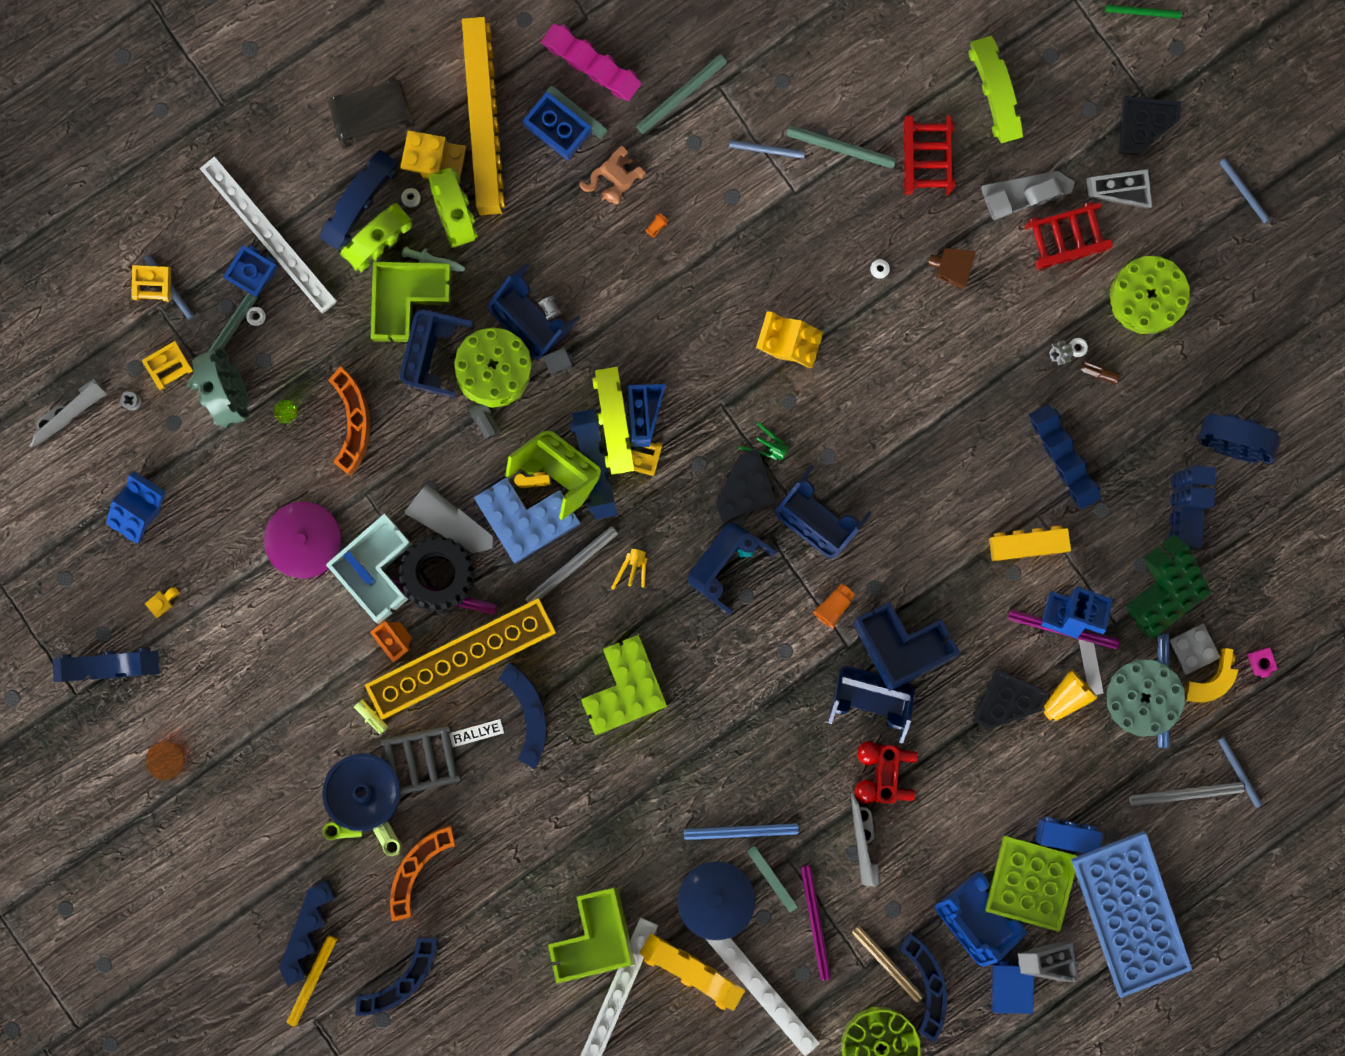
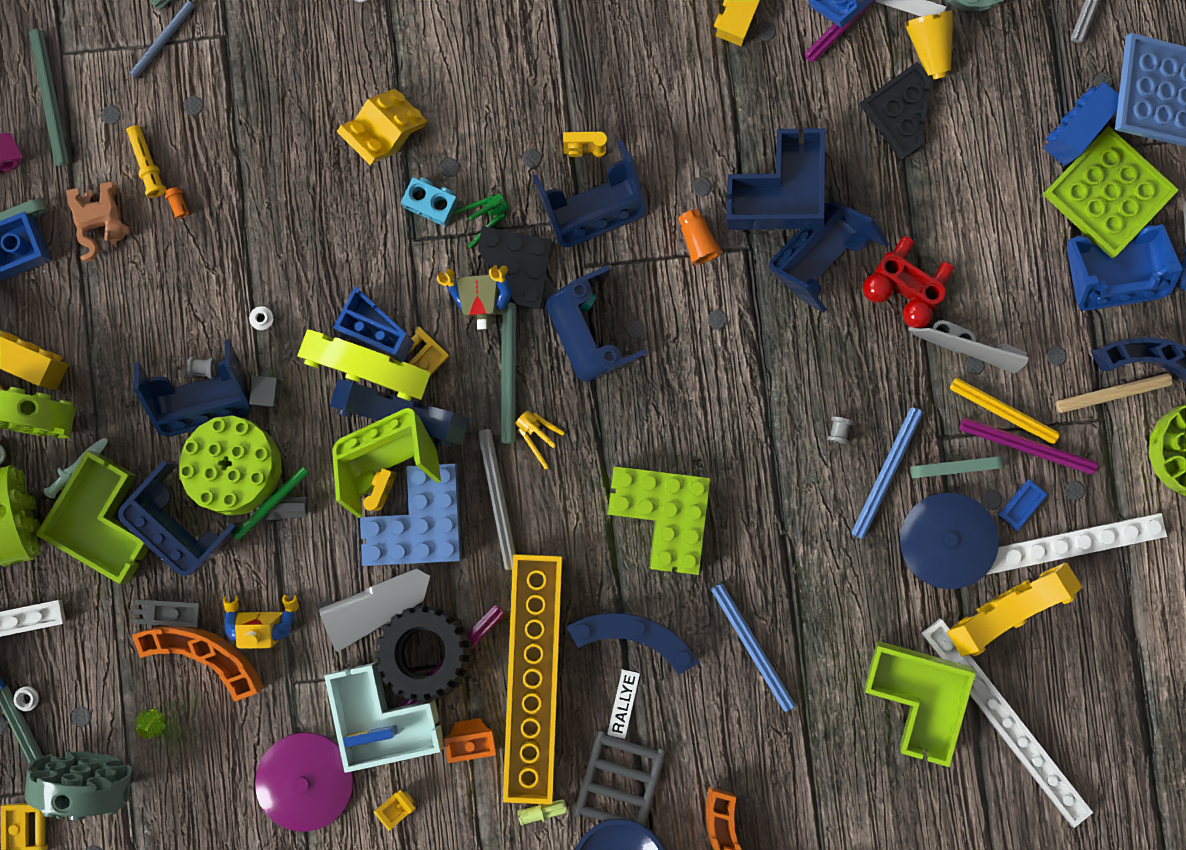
camera: 60 degrees left, 0 degrees up
none -> yellow pin [126,125,167,198]
none -> dark grey hinge [133,599,201,628]
none -> torso [223,595,299,649]
none -> green bar [232,466,310,541]
none -> white plate [249,306,274,331]
none -> yellow bracket [373,790,416,831]
none -> medium azure brick [401,177,458,227]
none -> torso [437,265,512,330]
none -> sand green axle [501,302,516,444]
none -> yellow plate [563,132,607,158]
none -> medium blue axle [711,583,795,712]
none -> light grey bush [827,416,853,444]
none -> yellow axle [950,378,1060,444]
none -> blue tile [997,479,1048,531]

